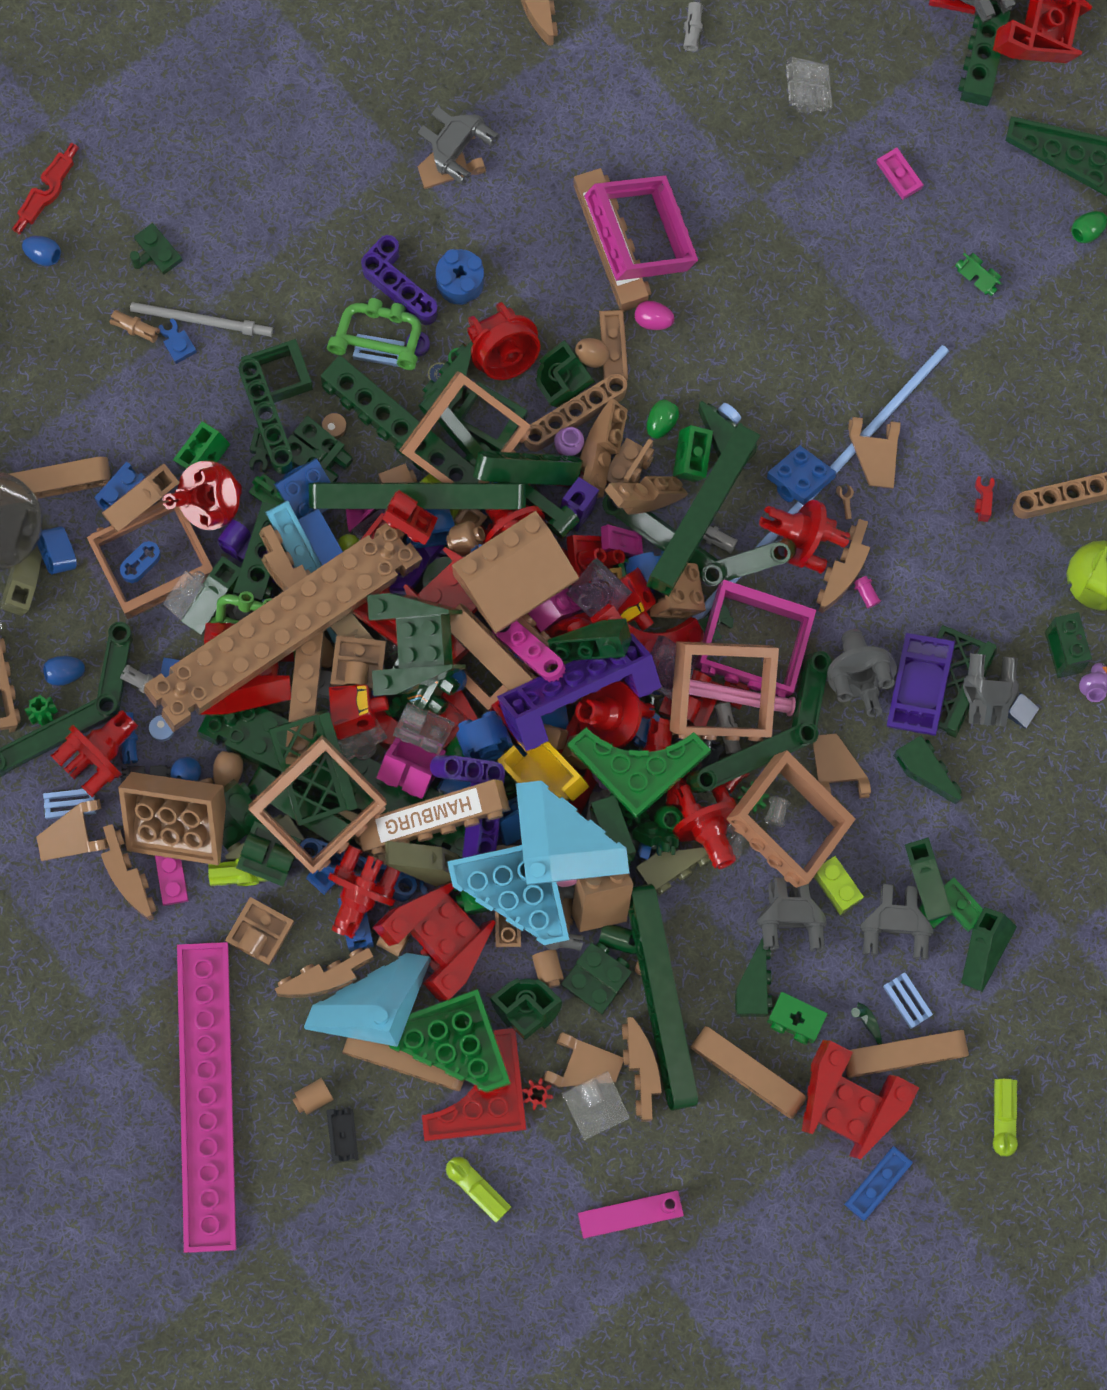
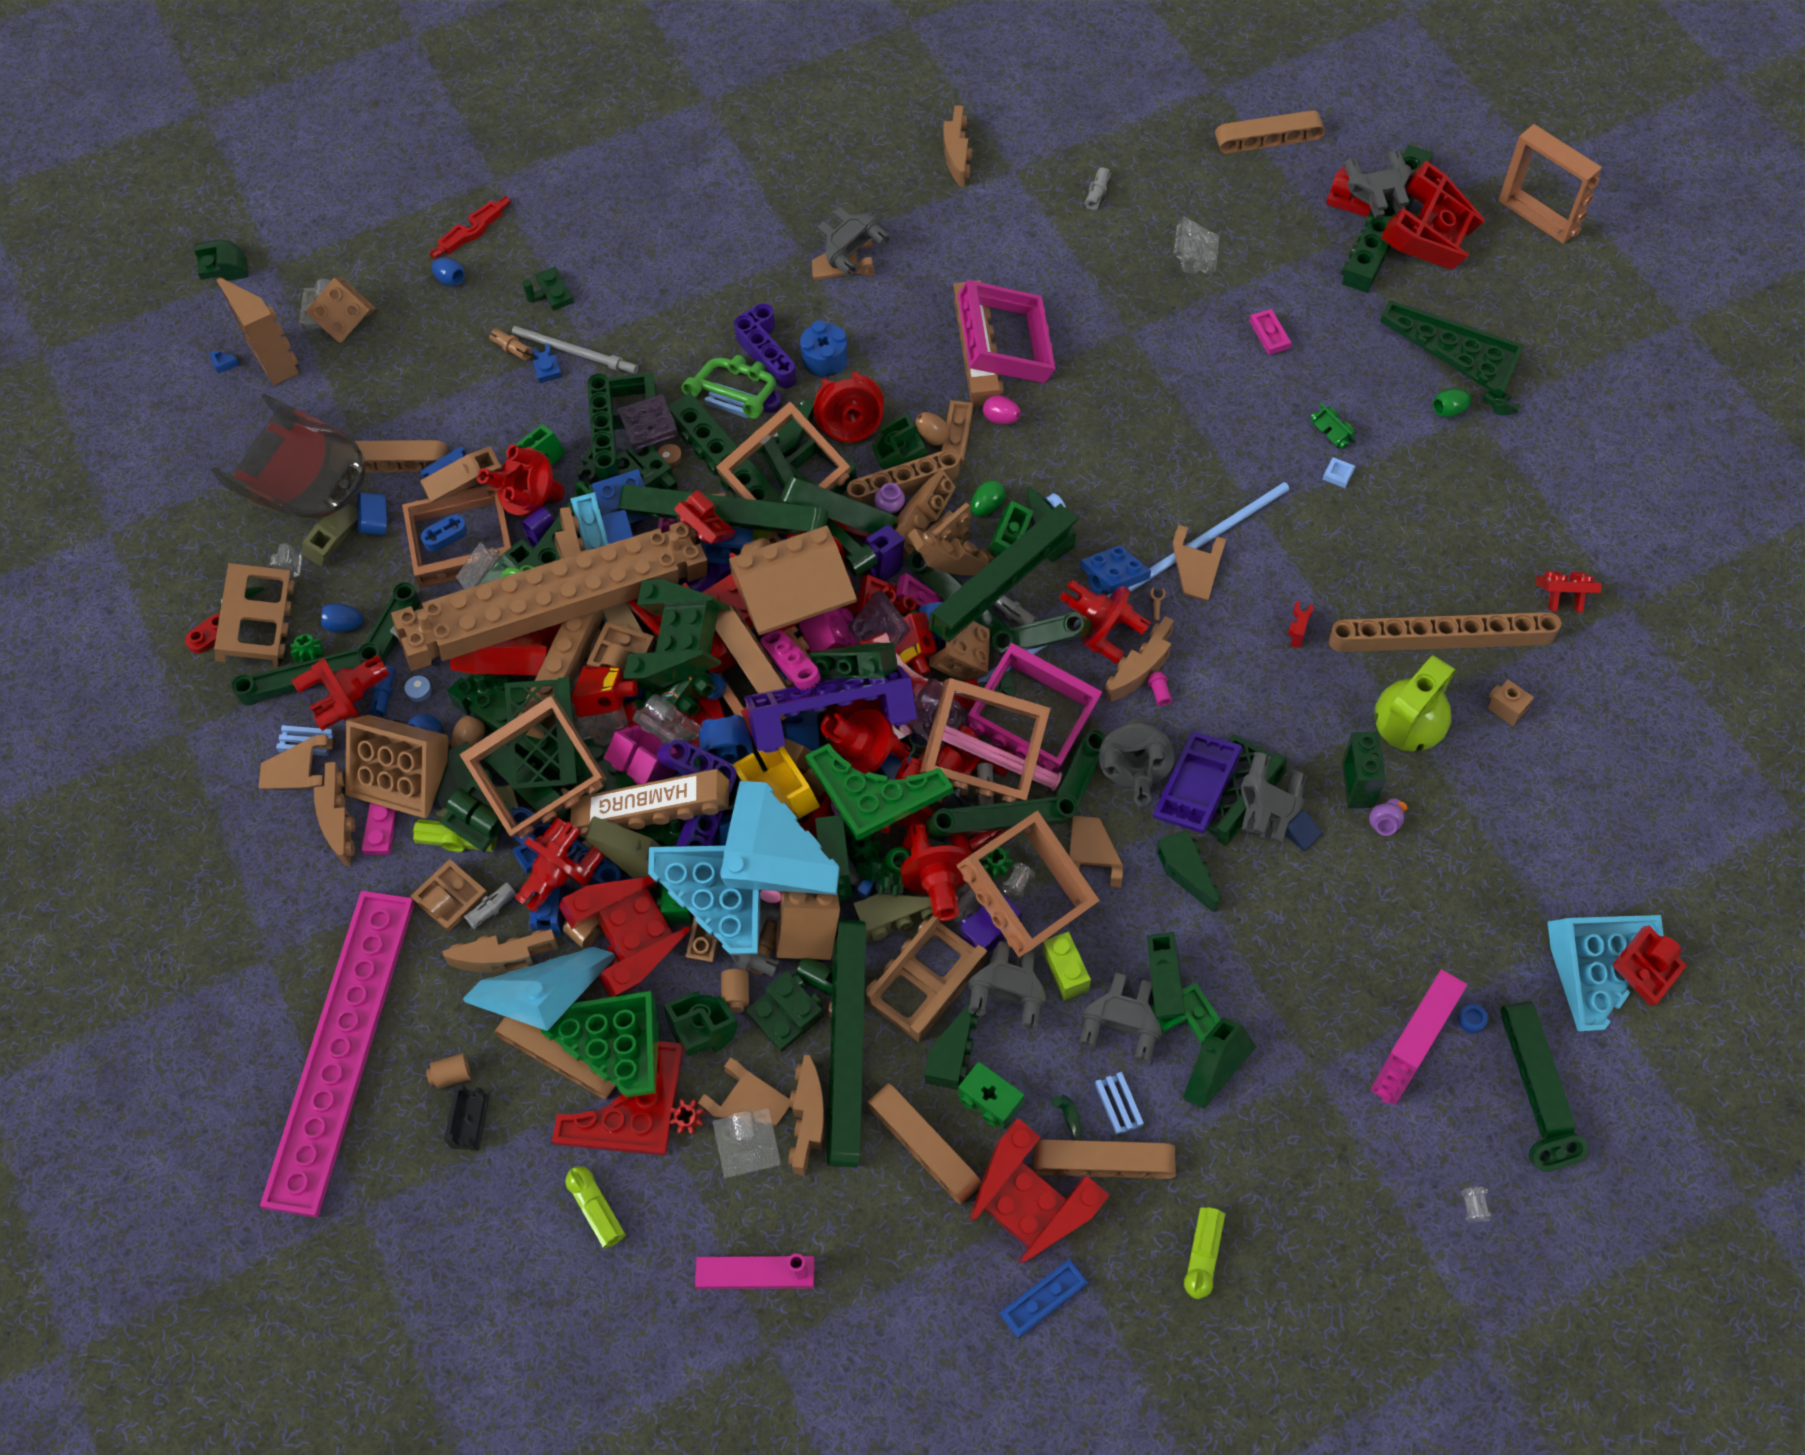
camera: 20 degrees right, 15 degrees down
none -> light grey pin [463,882,516,930]
none -> clear purple plate [618,394,679,450]
none -> medium nougat window [866,915,987,1043]
none -> dark purple brick [960,892,1022,955]
none -> light blue tile [1323,457,1356,488]

